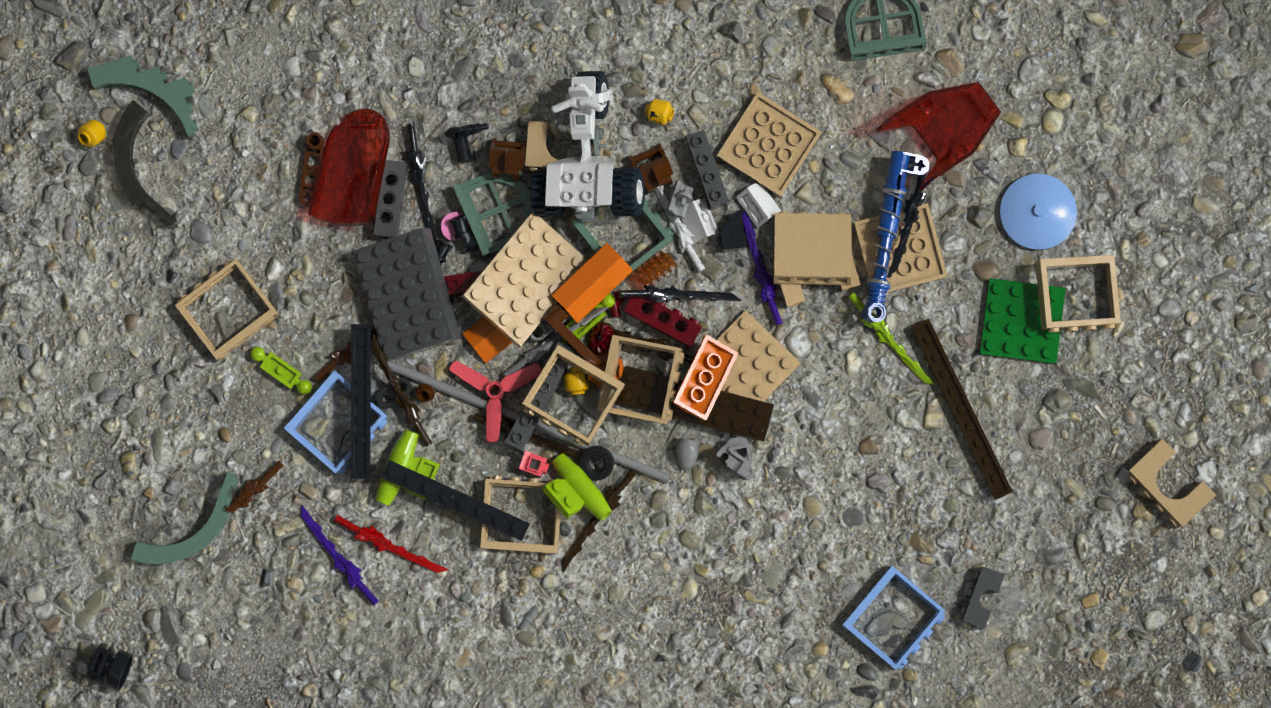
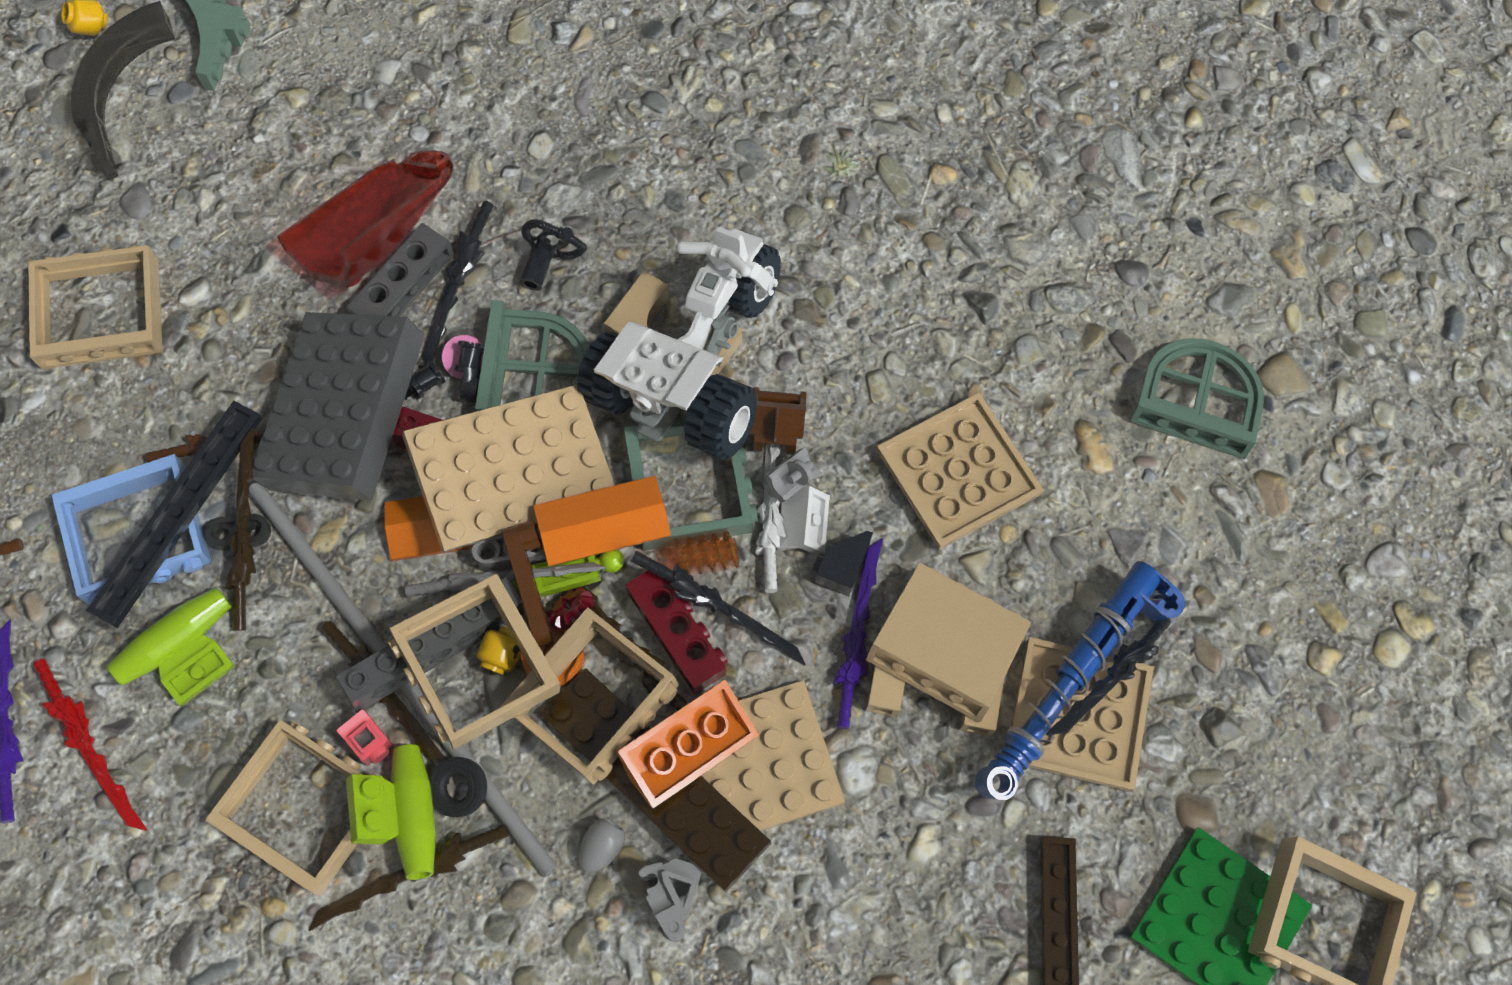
camera: 20 degrees right, 15 degrees down
lime plate [250,346,312,395] -> none
reddish brown beam [299,132,325,208] -> none
black plate [381,460,530,541] -> none
reddish brown plate [416,384,435,402] -> none
coral piece [449,361,542,443] -> none
reddish brown piece [489,138,527,181] -> none
dark red arm [610,290,626,318] -> none
yellow head [645,98,674,125] -> none
dark grey brick [686,130,729,210] -> none
white panel [736,182,781,228] -> none
lime sword [848,292,936,385] -> none
clear red windscreen [876,82,1001,191] -> none
light blue dish [999,174,1077,250] -> none

